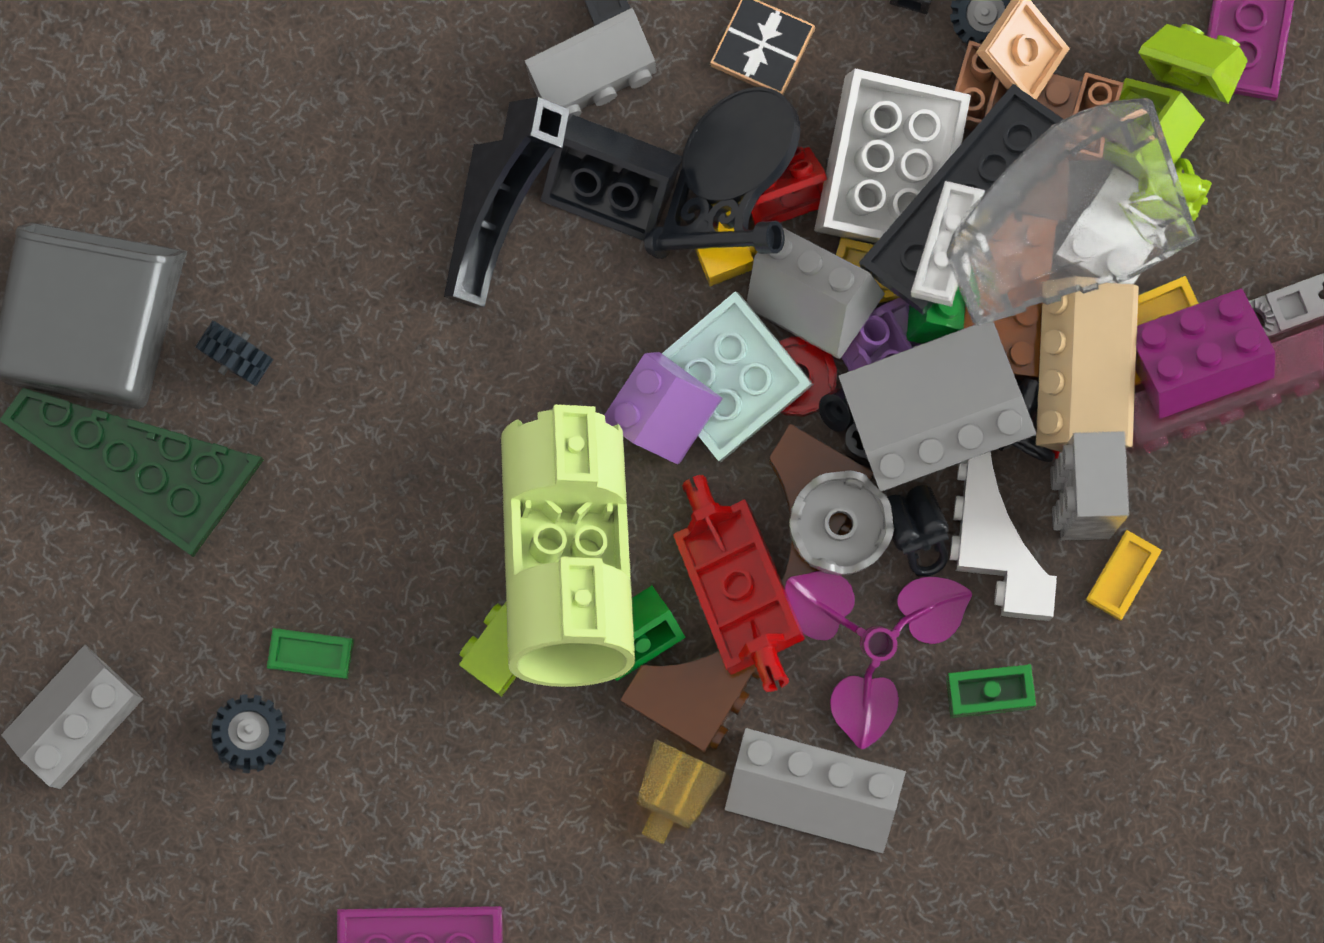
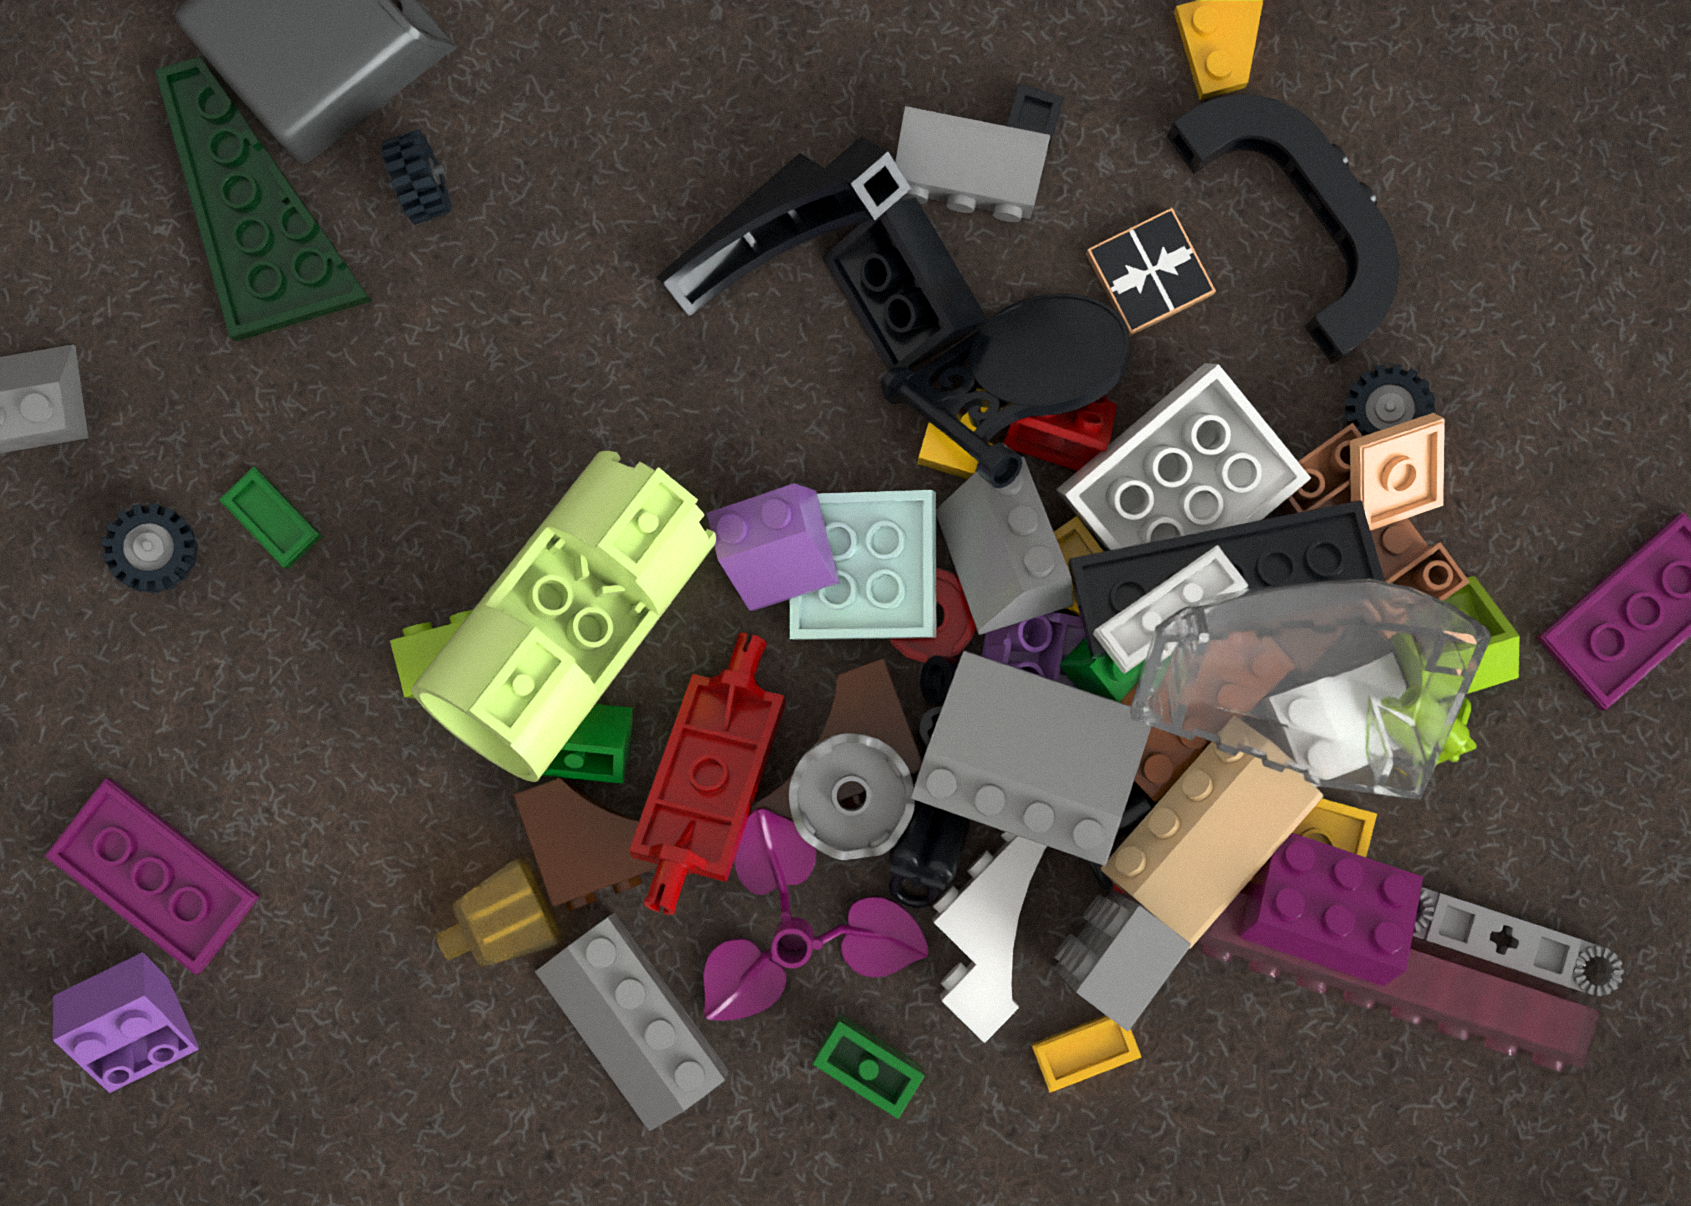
camera: 30 degrees right, 5 degrees up
lime slope [1138,24,1248,104] -> none

